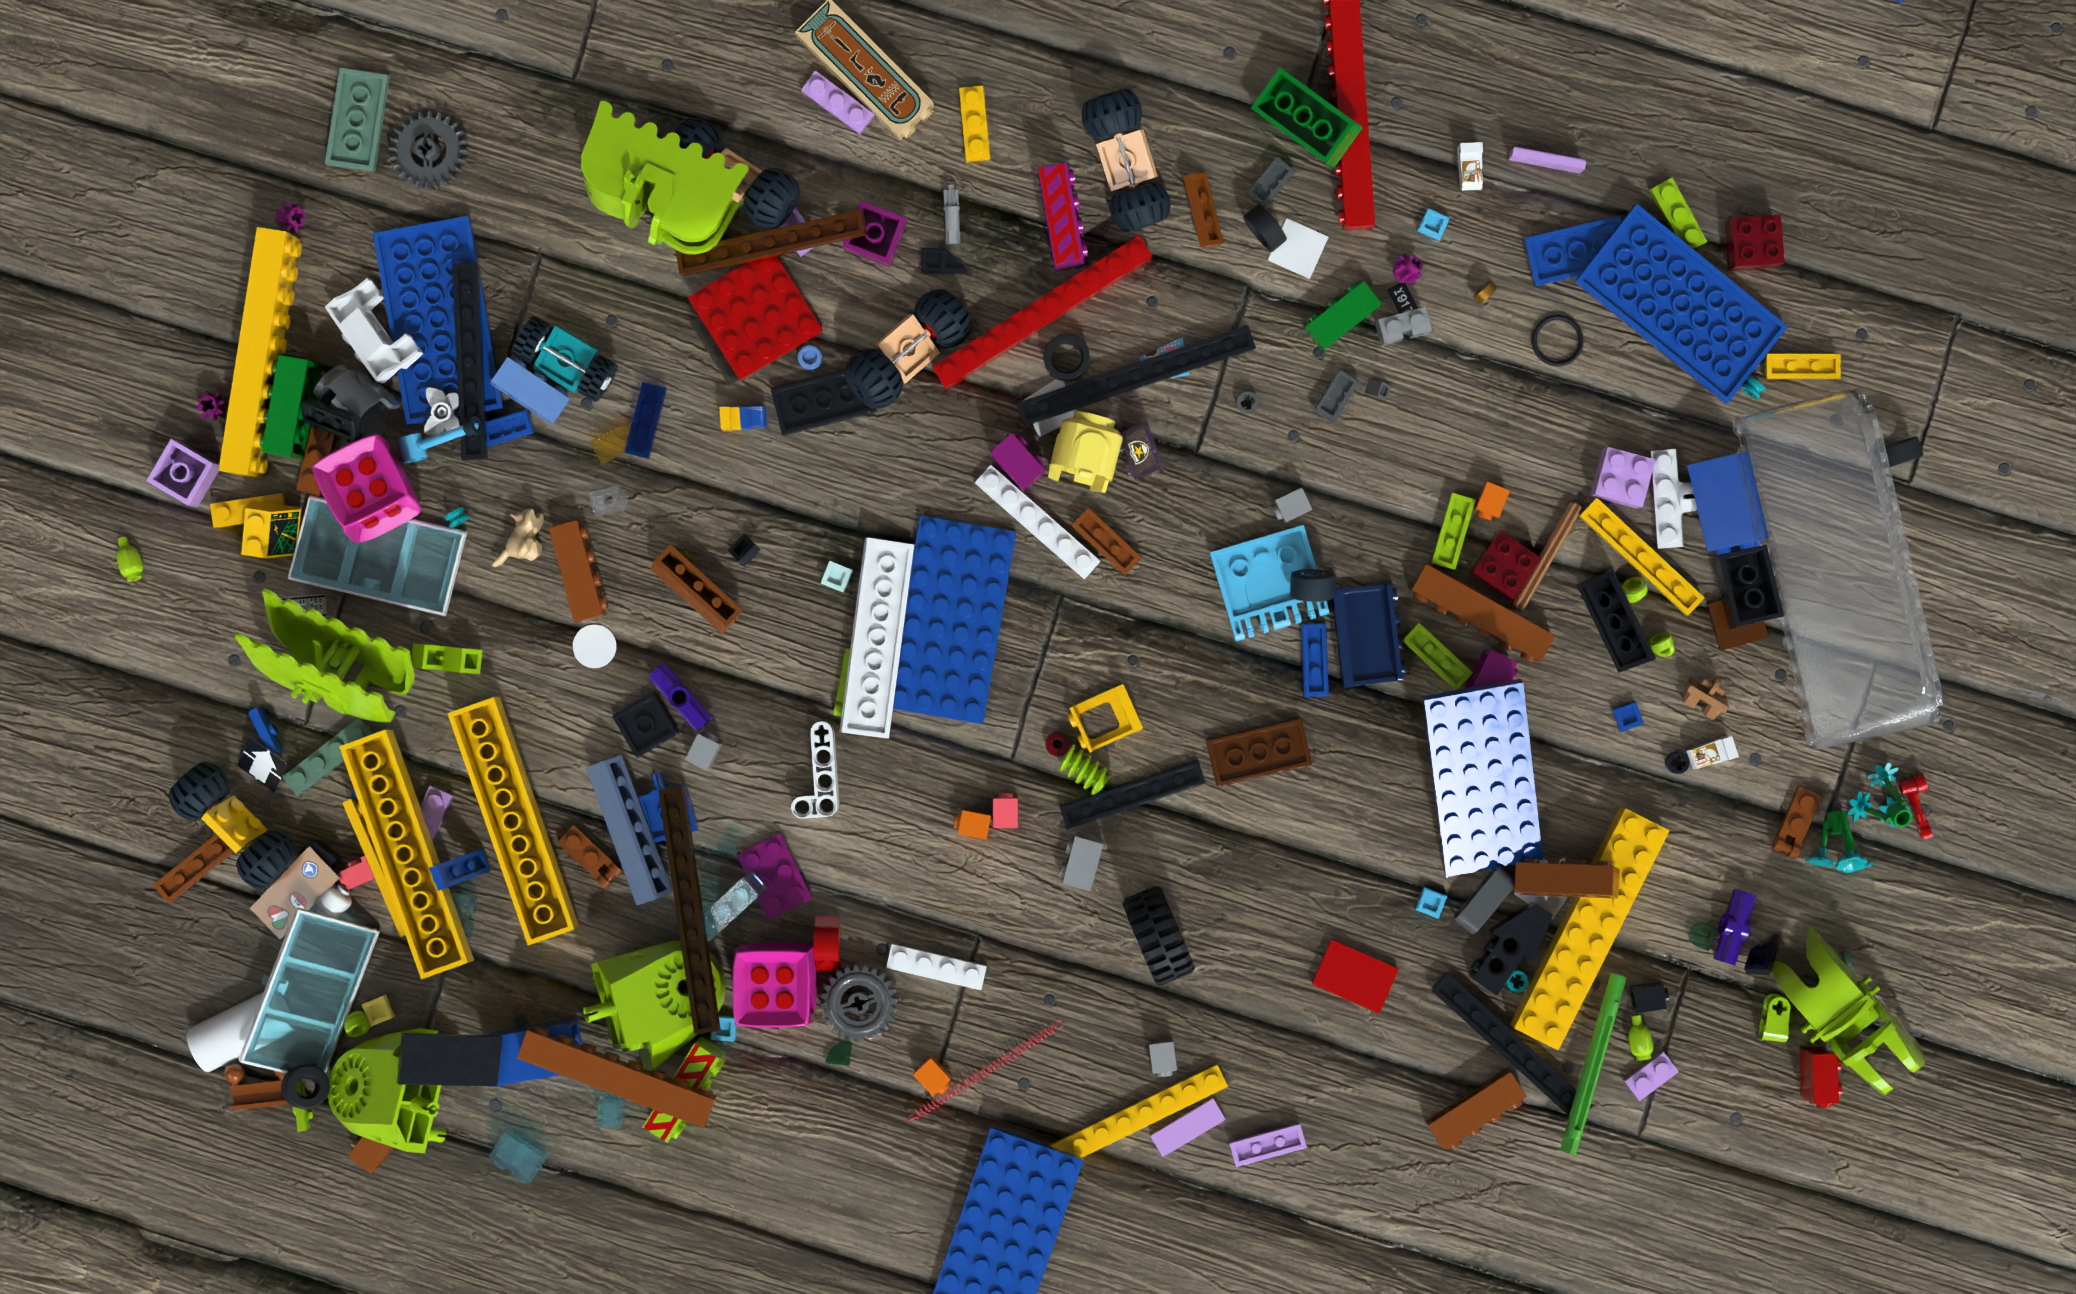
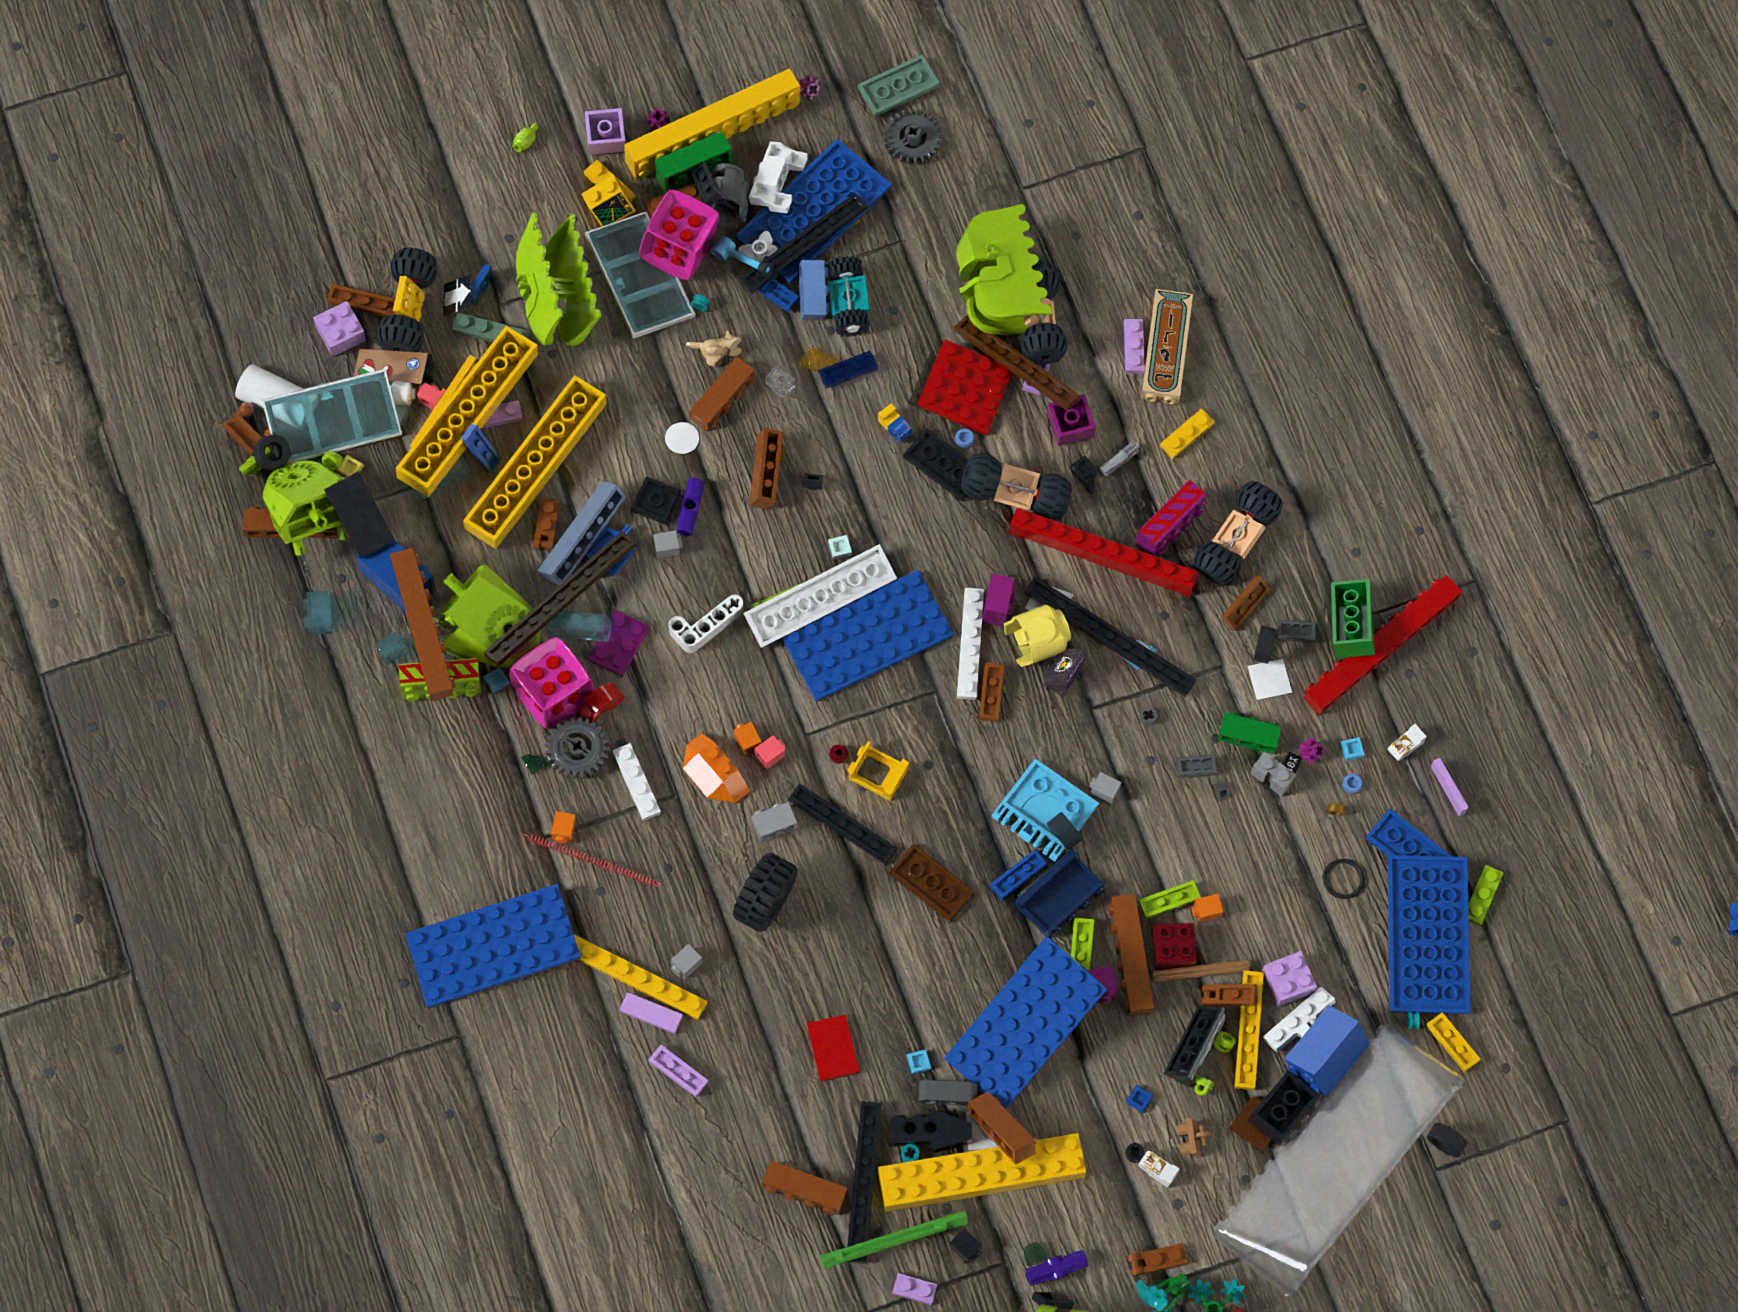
camera: 45 degrees right, 20 degrees down
lime brick [411,643,482,674] -> none
black tyre [1043,334,1090,382] -> none
lime piece [1059,744,1114,795] -> none
lime plant [1628,1015,1654,1061] -> none
dark red brick [1725,214,1785,271] -> none
none -> lavender brick [313,301,366,357]
none -> orange wedge [683,733,751,804]
none -> dark orange plate [1201,984,1257,1006]
none -> medium blue tile [1342,774,1363,794]

